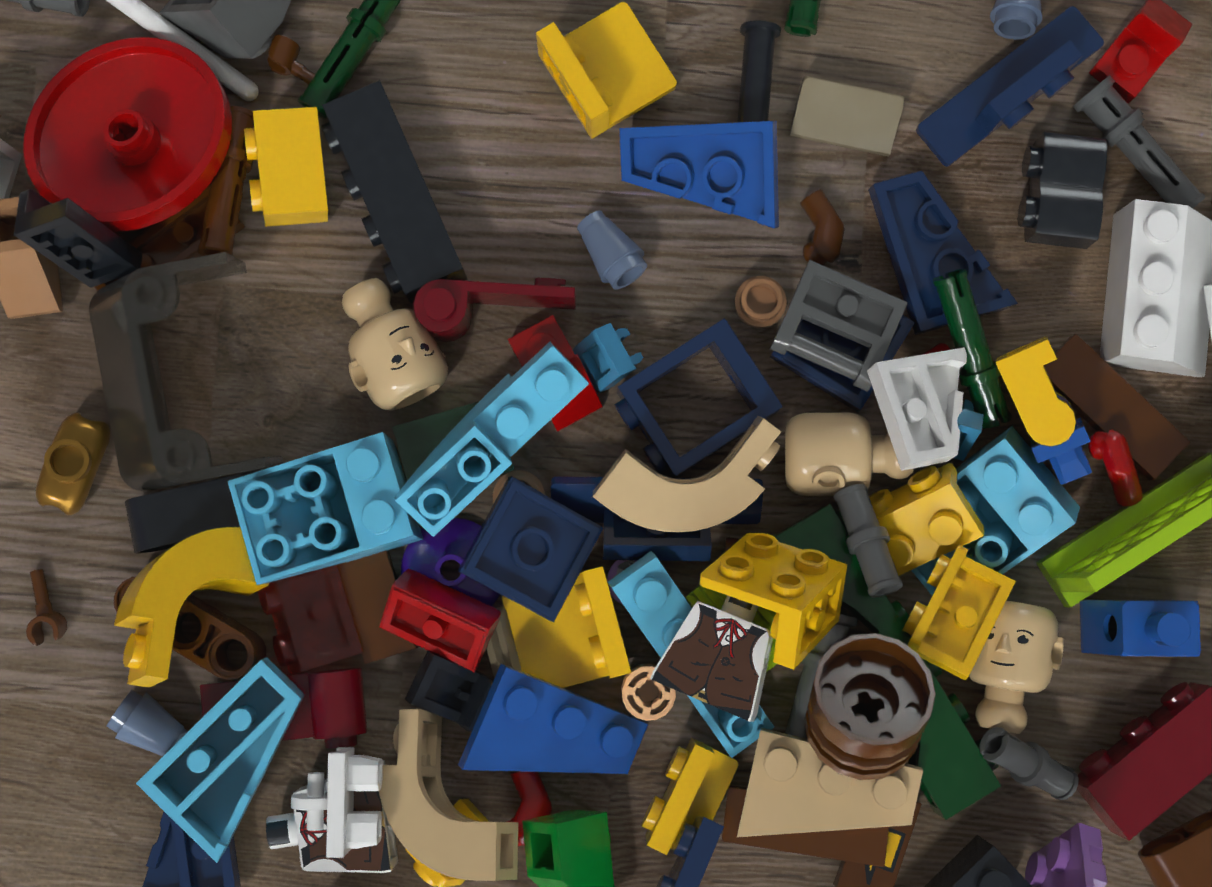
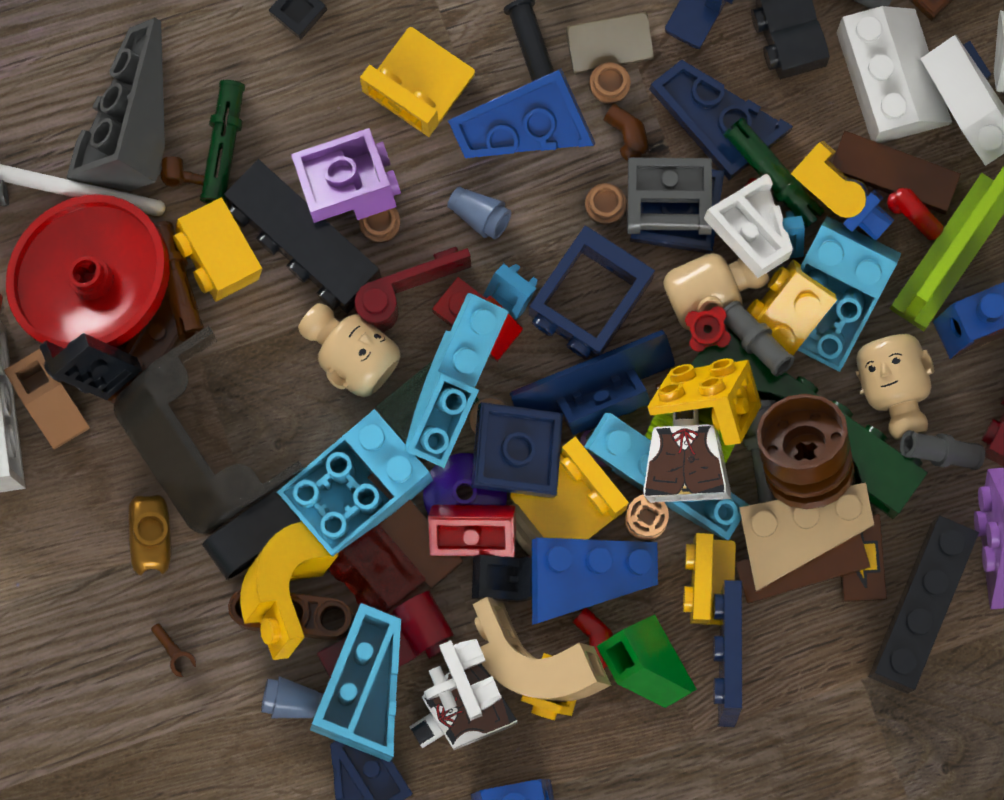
camera: 20 degrees left, 5 degrees down
tan arch [592,416,782,532] -> none
yellow bracket [903,545,1016,681] -> none
none -> medium lavender plate [291,128,401,223]
none -> medium nougat plate [359,208,401,243]
none -> medium nougat plate [589,62,631,104]
none -> red plate [685,306,731,352]

